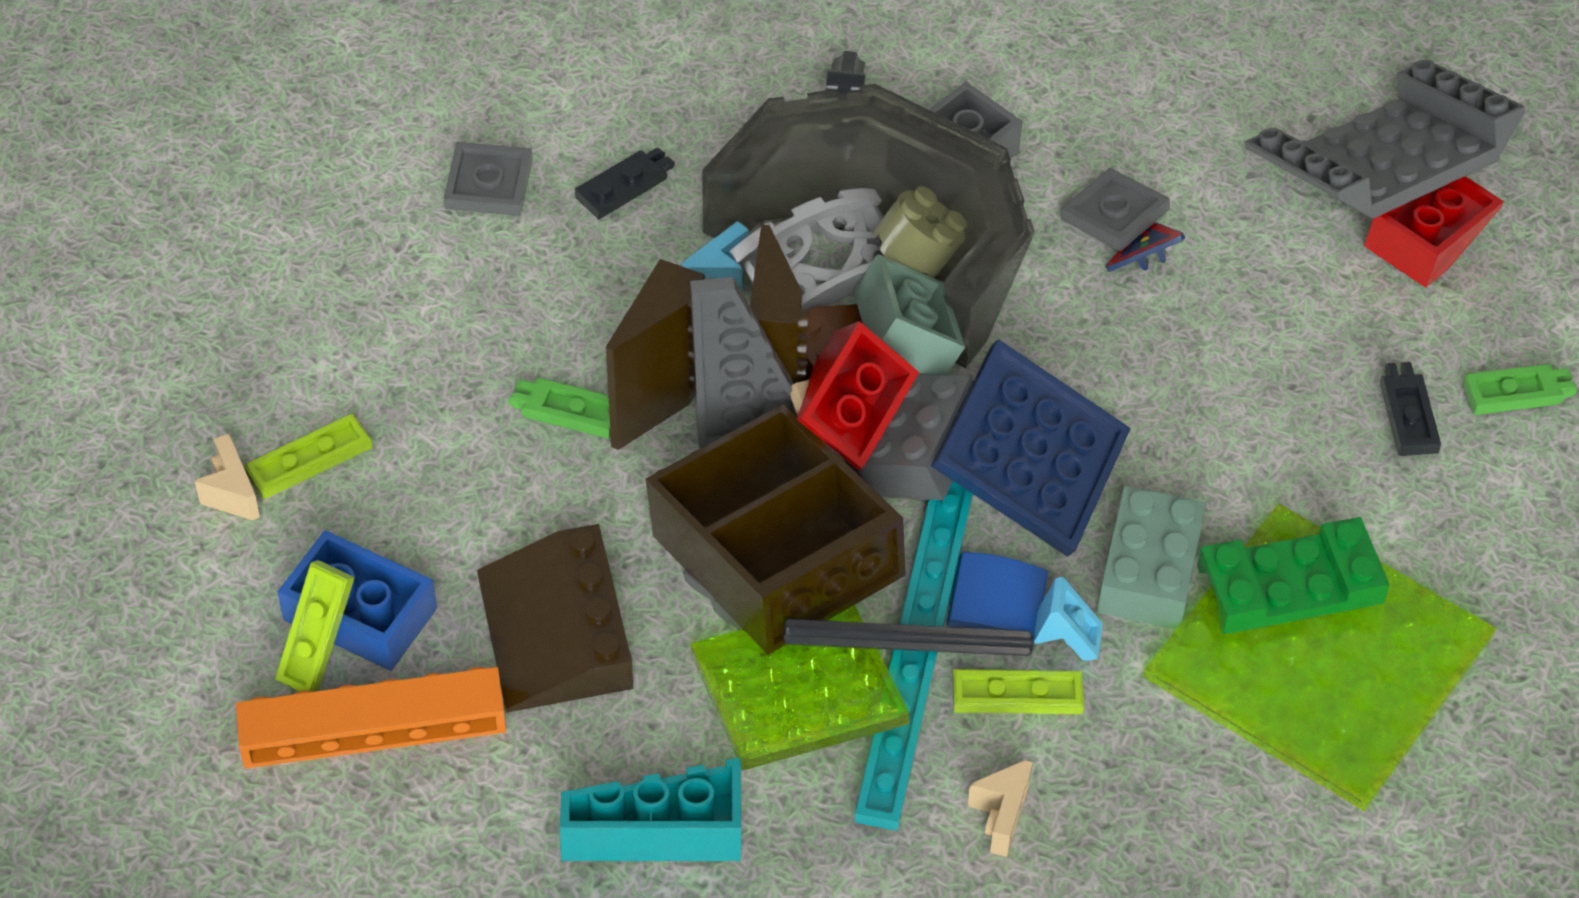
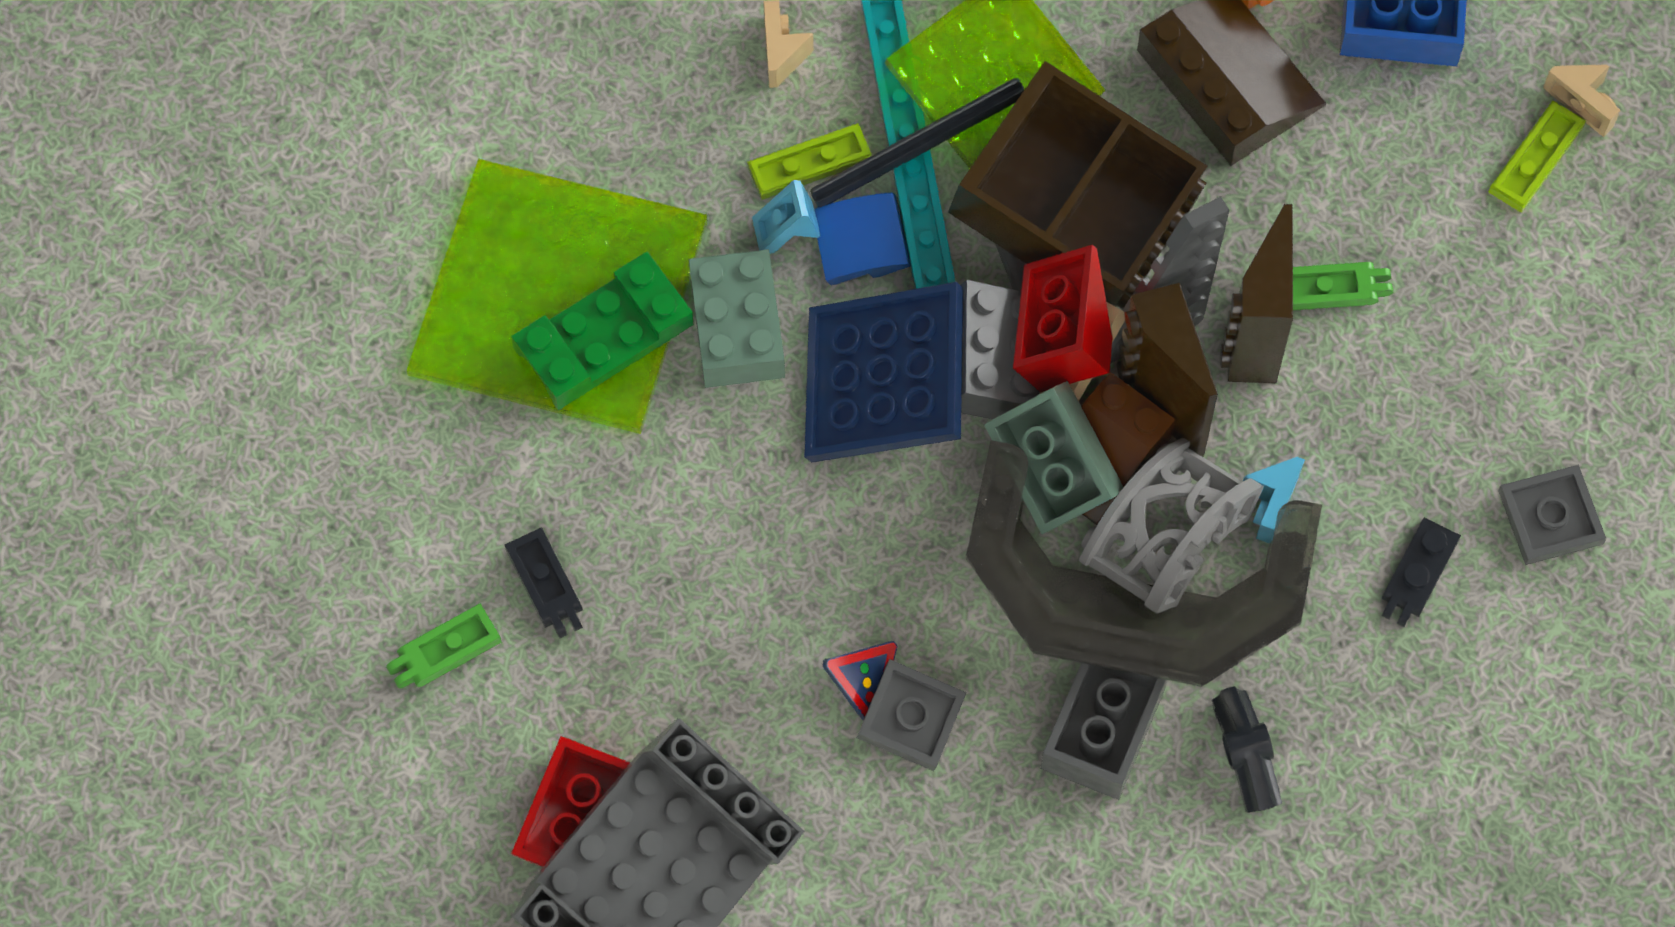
camera: 160 degrees right, 15 degrees up
olive brick [873,186,968,278] -> none

